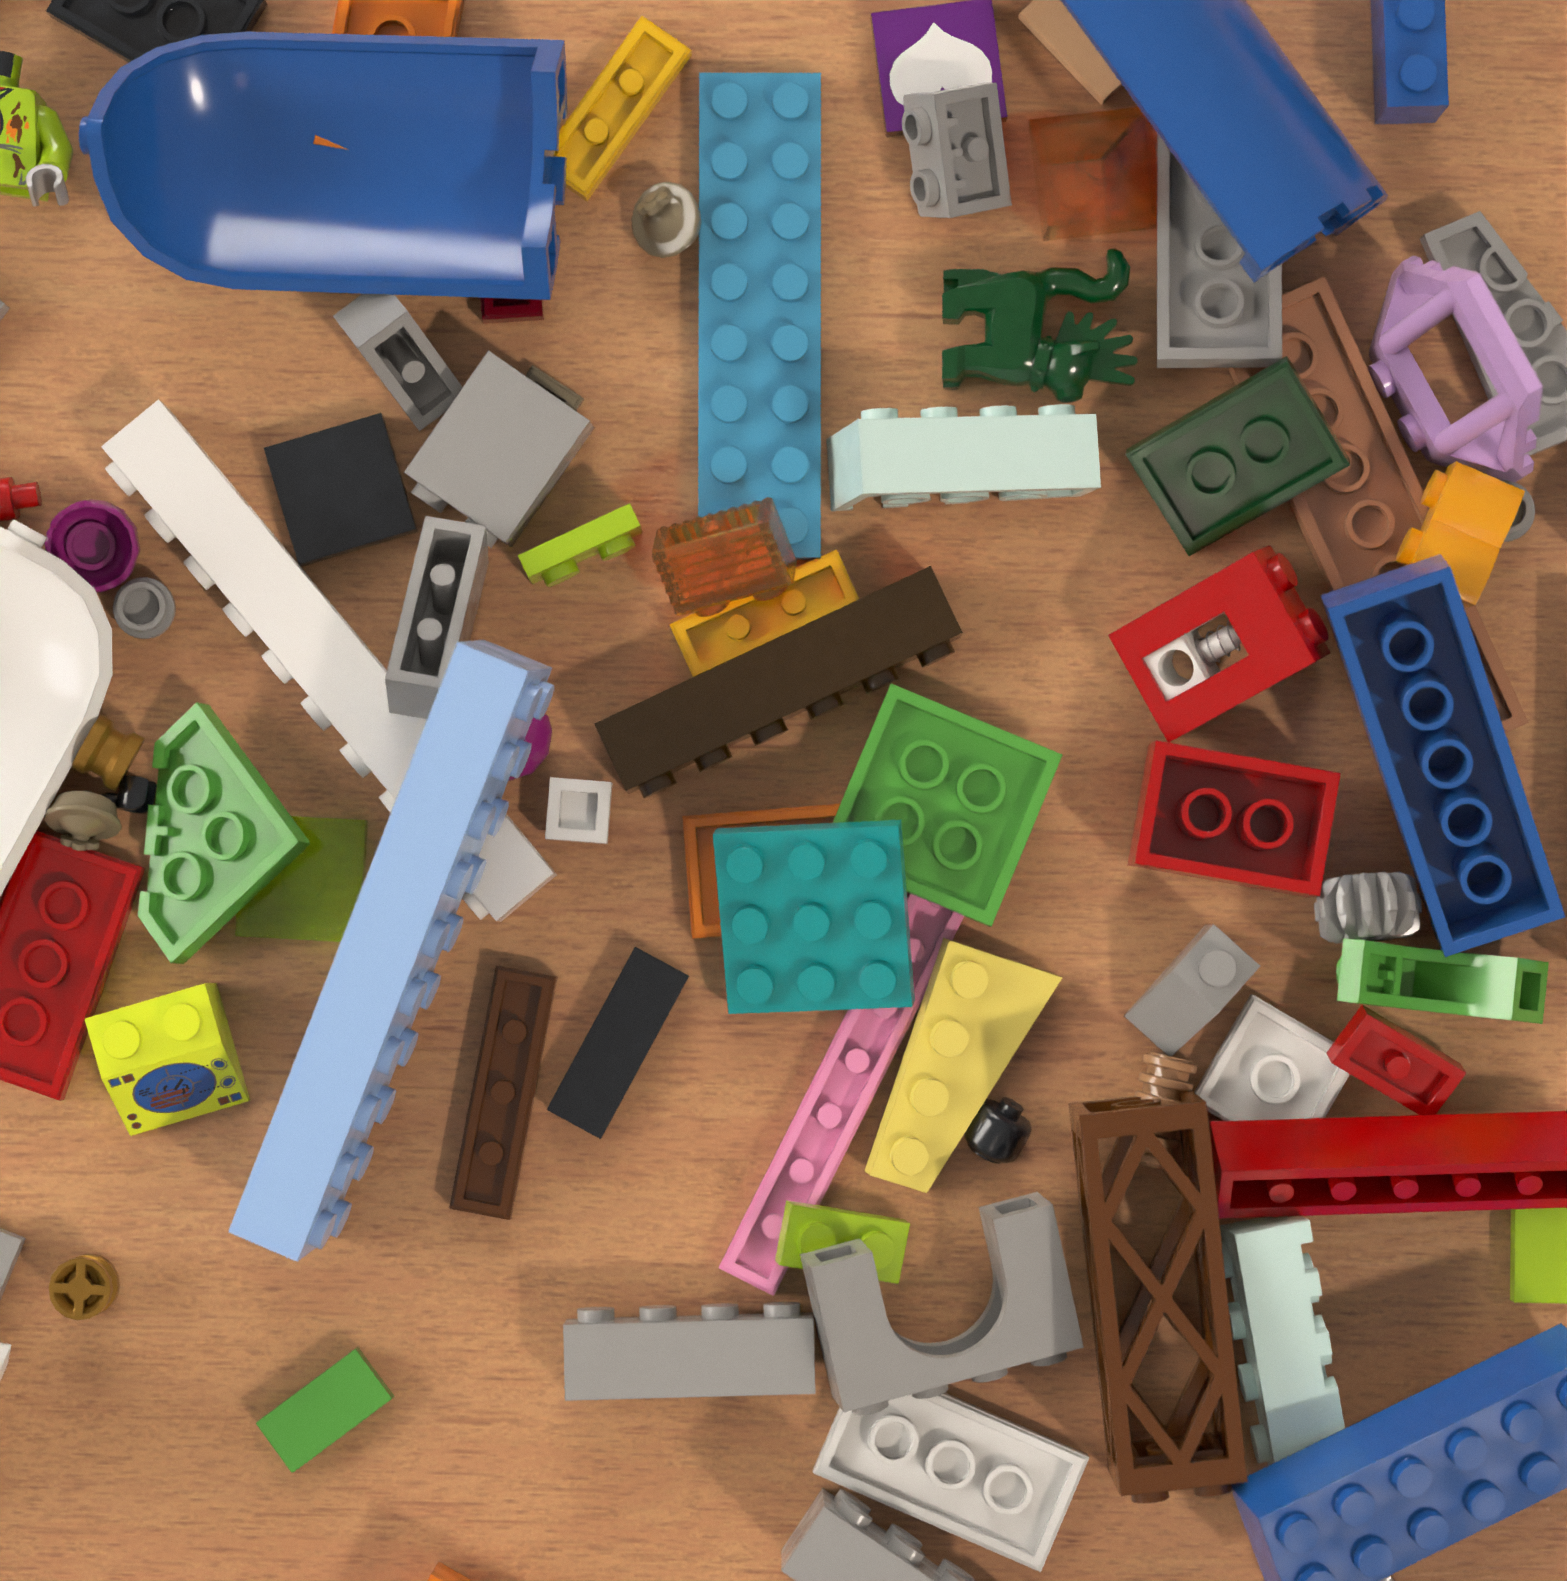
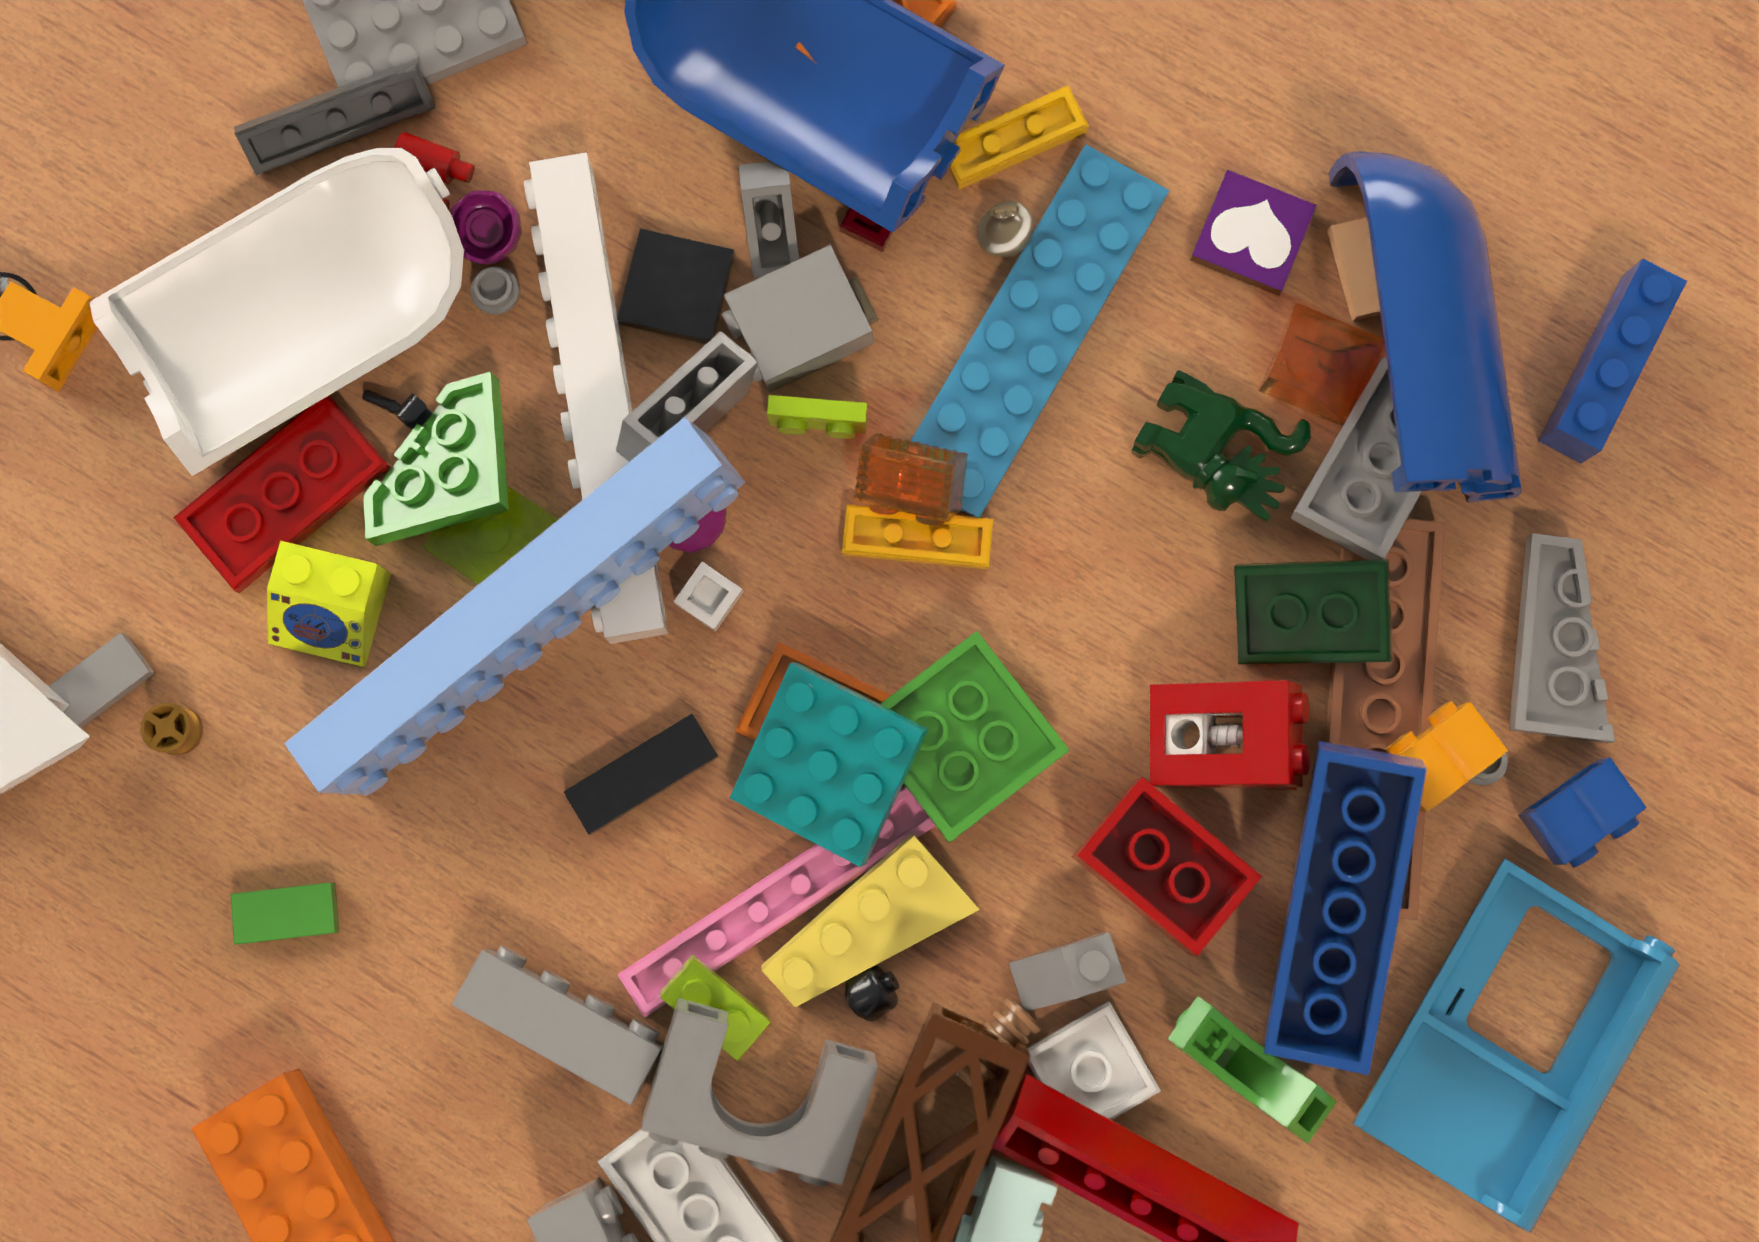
camera: 30 degrees right, 5 degrees down
dark tan hat [44,790,122,851] -> none
pearl gold wheel [71,715,145,791] -> none
reddish brown tile [449,965,558,1220] -> none
dark brown brick [595,566,963,798] -> none
light aqua wedge [826,404,1101,511] -> none
light grey bracket [902,82,1012,218] -> none
light grey gear [1314,871,1422,943] -> none
red plate [1326,1005,1466,1115] -> none
lavender windscreen [1368,256,1543,482] -> none

